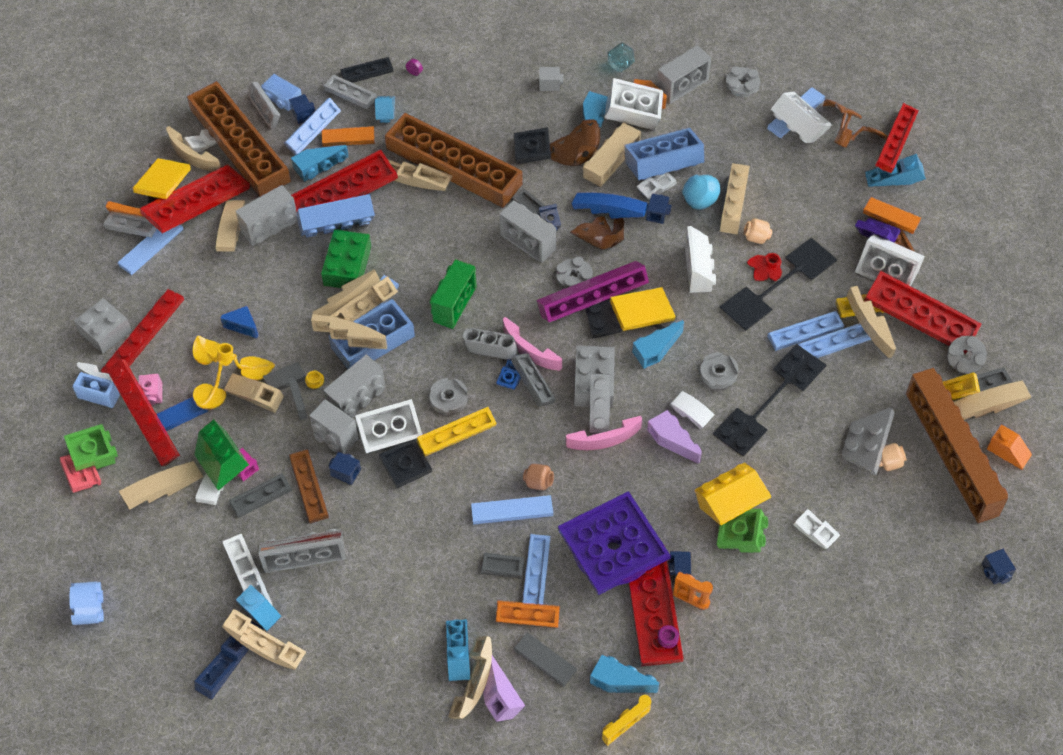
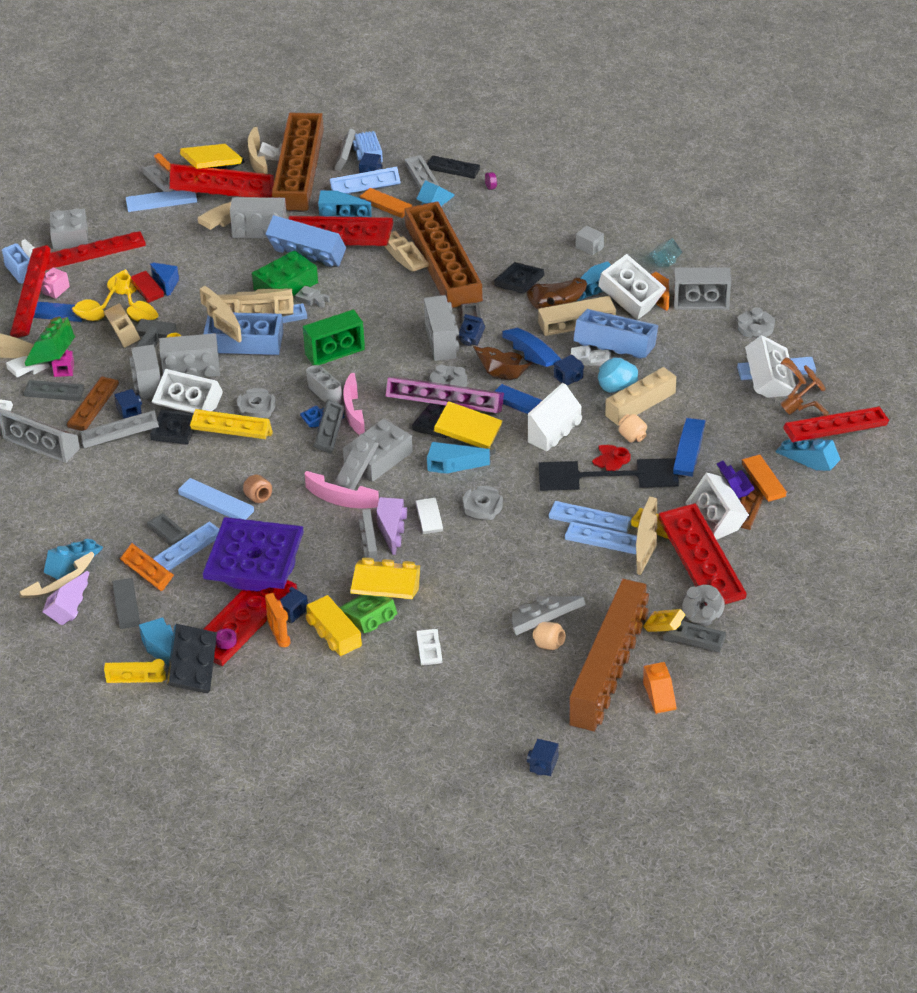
camera: 40 degrees right, 15 degrees down
black hinge [713,344,827,457] -> none
tan slope [954,380,1031,420] -> none
none -> light grey tile [80,410,159,448]
none -> red tile [130,270,164,303]
none -> black plate [167,623,217,693]
none -> light grey plate [295,286,330,308]
none -> yellow brick [306,595,362,656]
none -> light grey plate [359,509,378,561]
none -> blue tile [495,384,543,414]
none -> blue slope [673,418,706,477]

